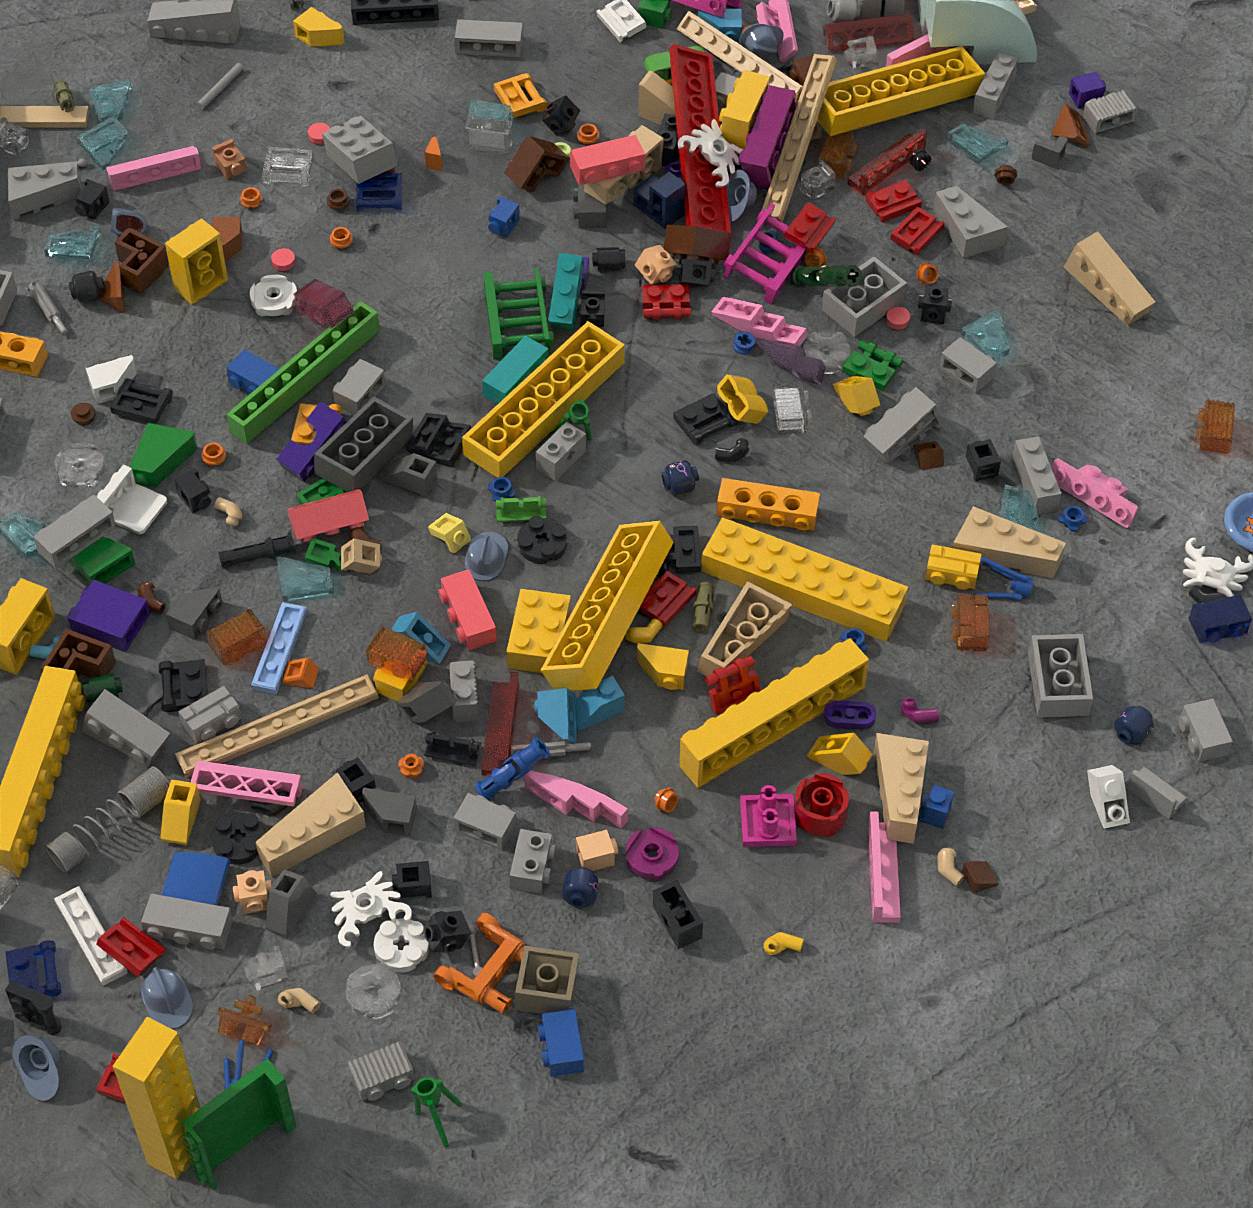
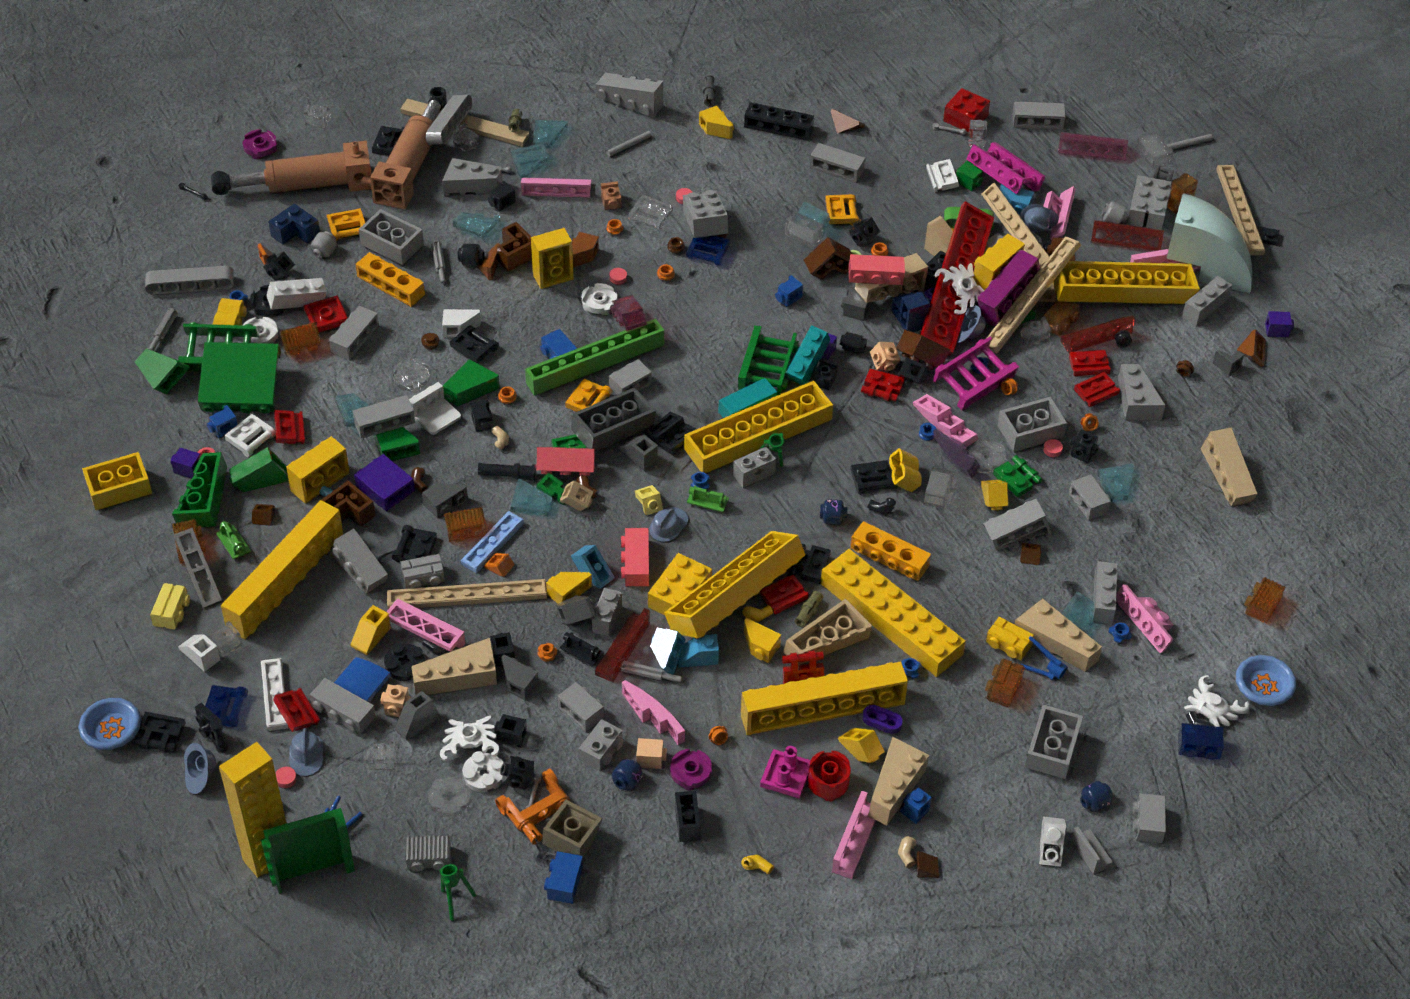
camera: 20 degrees right, 5 degrees down
light grey piece [46,767,170,873] -> none
dark green brick [83,673,123,703] -> none
rock [110,208,149,235] -> none
clear orange hips [216,995,272,1045] -> none
dark purple arch [276,401,347,482] -> none
tan arm [278,988,321,1014] -> none
clear orange brick [366,626,428,680] -> none
orange slope [425,137,442,171] -> none
blue piece [475,737,550,801] -> none
black plate [517,516,567,564] -> none
red plate [784,202,836,254] -> none
dark green piece [791,265,862,287] -> none
clear brick [844,36,878,69] -> none
magenta arm [901,698,939,723] -> none
clear light blue wing [946,124,1009,162] -> none
black brick [966,439,1001,481] -> none
light grey brick [1083,90,1137,134] -> none

